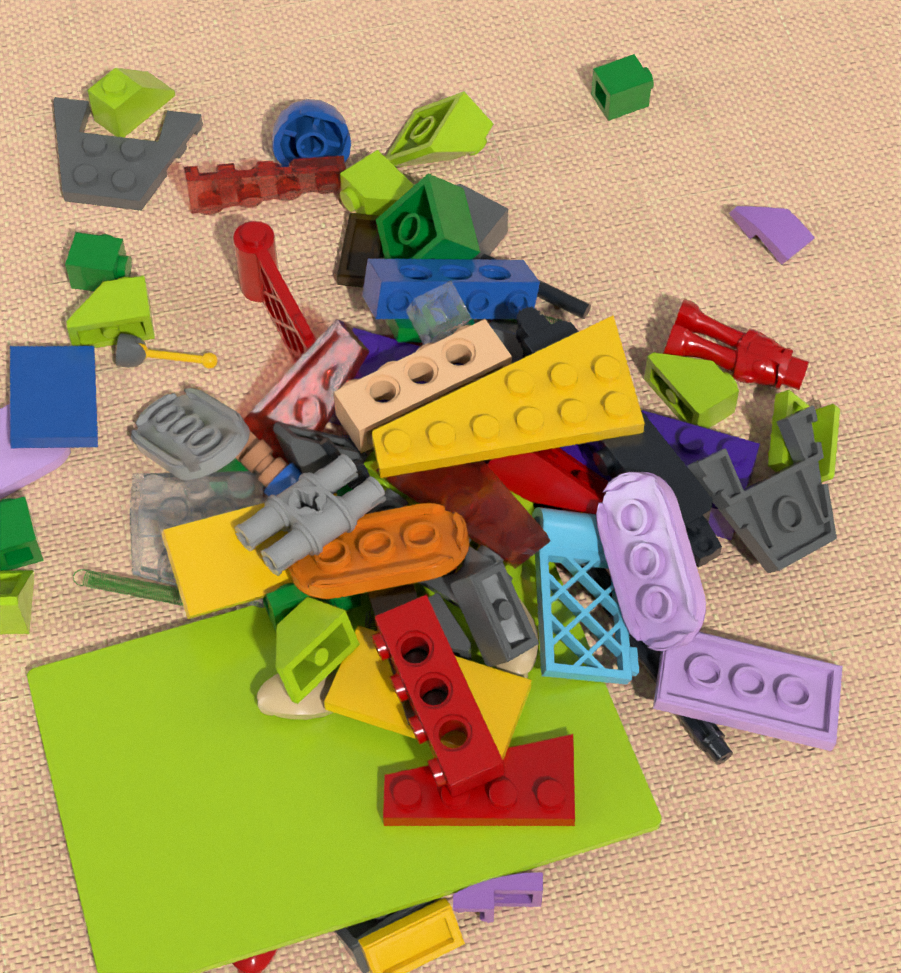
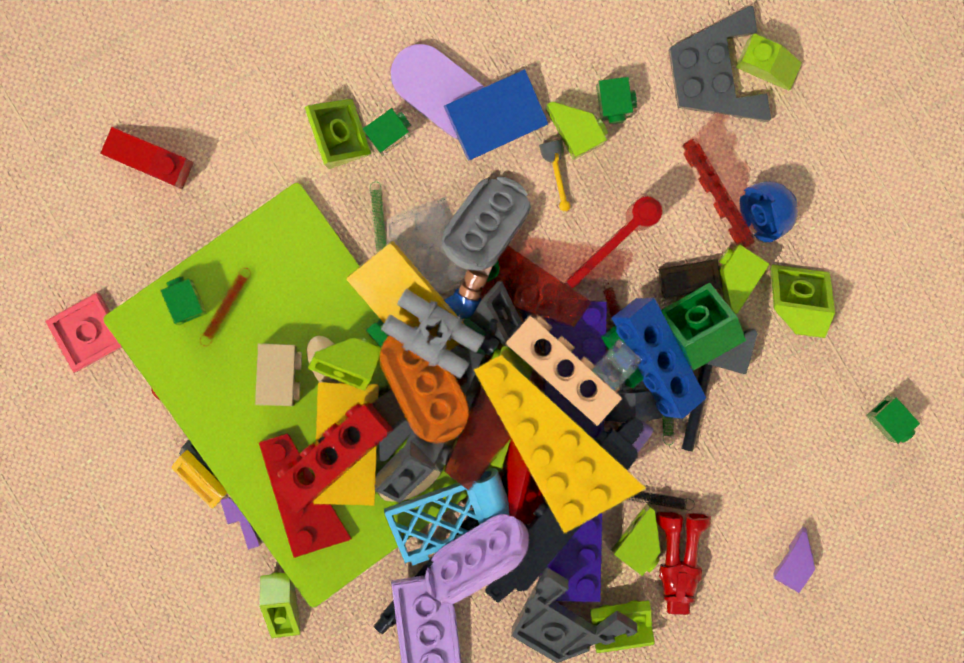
camera: 75 degrees right, 30 degrees up
none -> green brick [160,276,207,325]
none -> piece [200,268,251,346]
none -> tan brick [255,344,302,406]
none -> lime slope [259,572,301,638]
none -> black piece [626,491,695,510]

